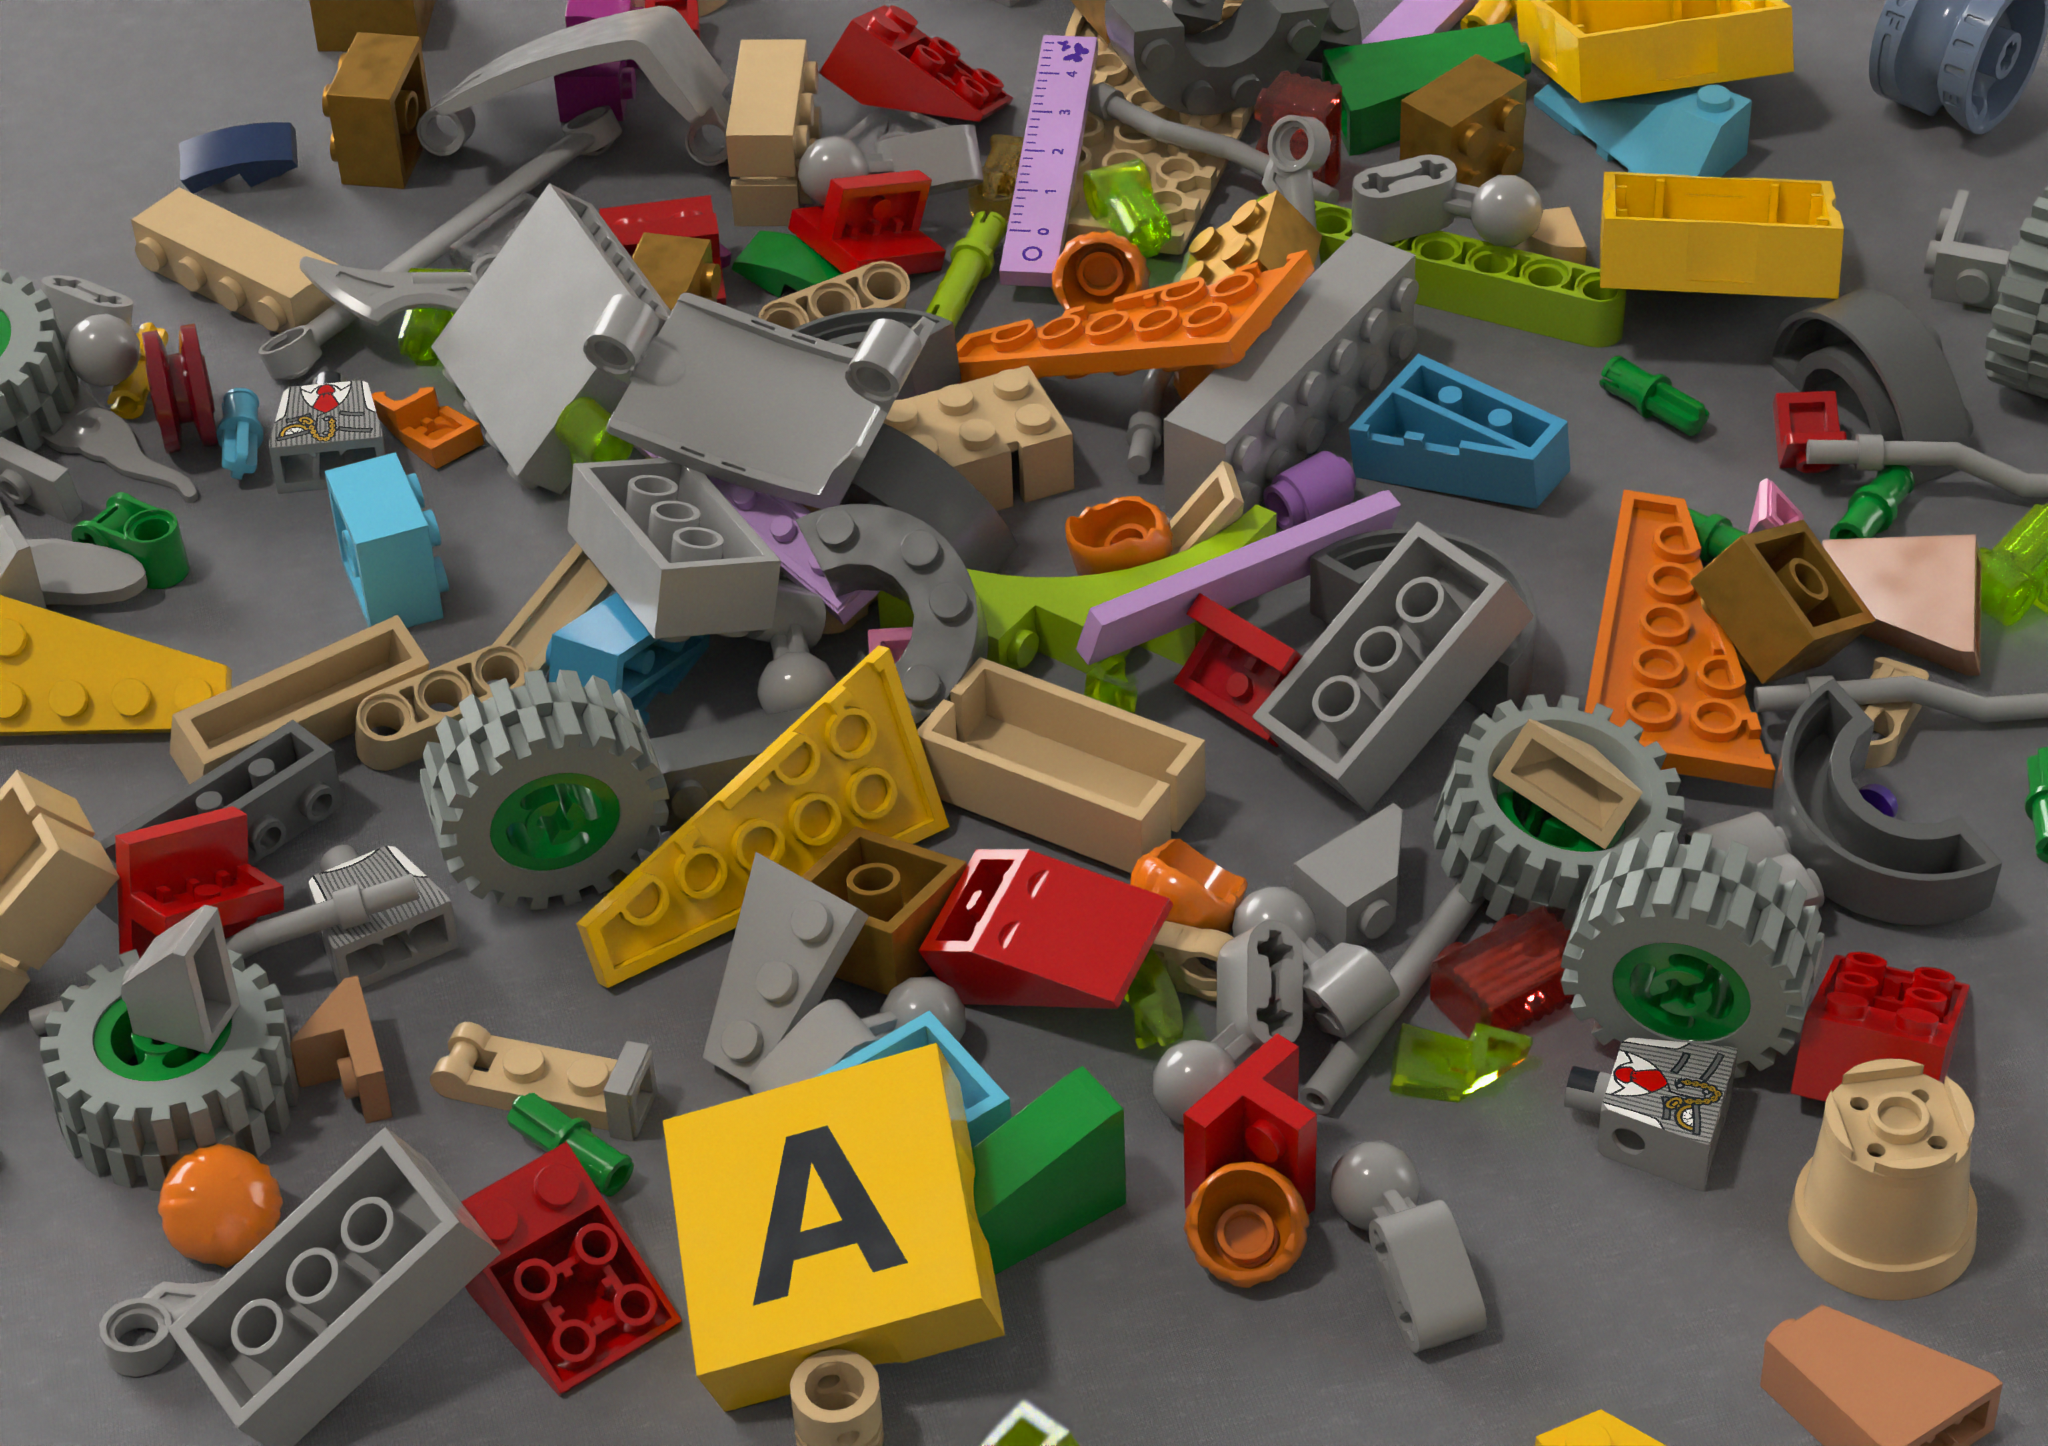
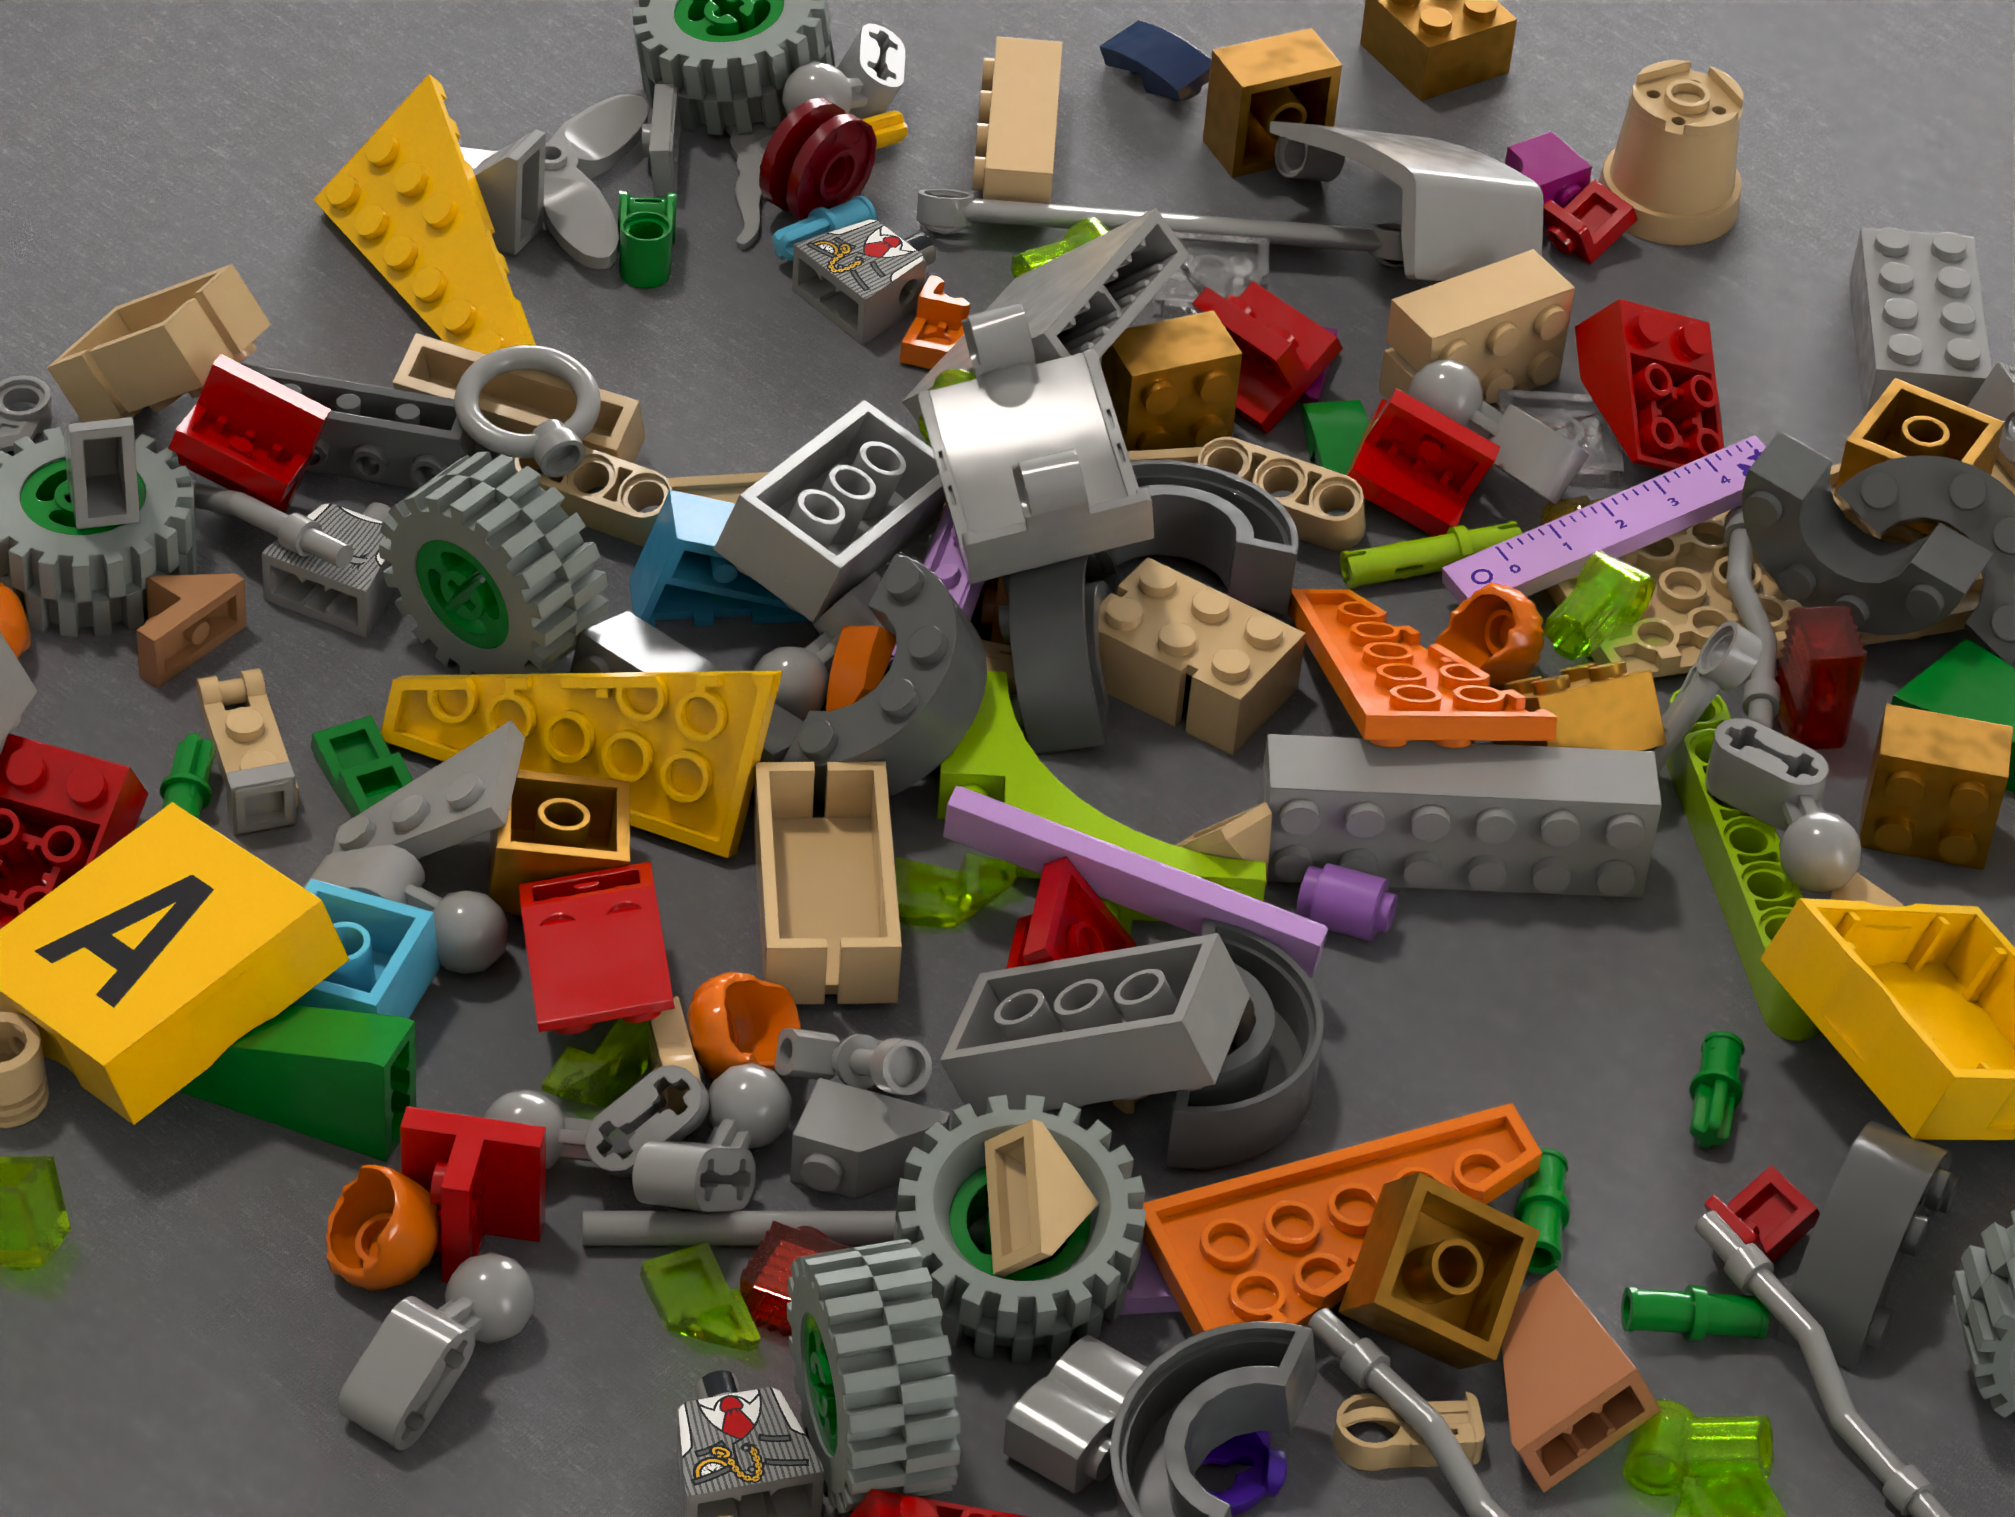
camera: 50 degrees right, 0 degrees up
light grey piece [300,253,499,326] -> none
medium azure brick [325,452,449,628] -> none
orange hair [1065,496,1173,576] -> none
dark azure wedge [1349,353,1571,509] -> none
bright pink slope [1748,478,1804,534] -> none
none -> green slope [310,715,413,817]
none -> light grey piece [454,345,601,477]
none -> light grey bar [774,1028,932,1095]
none -> orange slope [826,626,896,711]

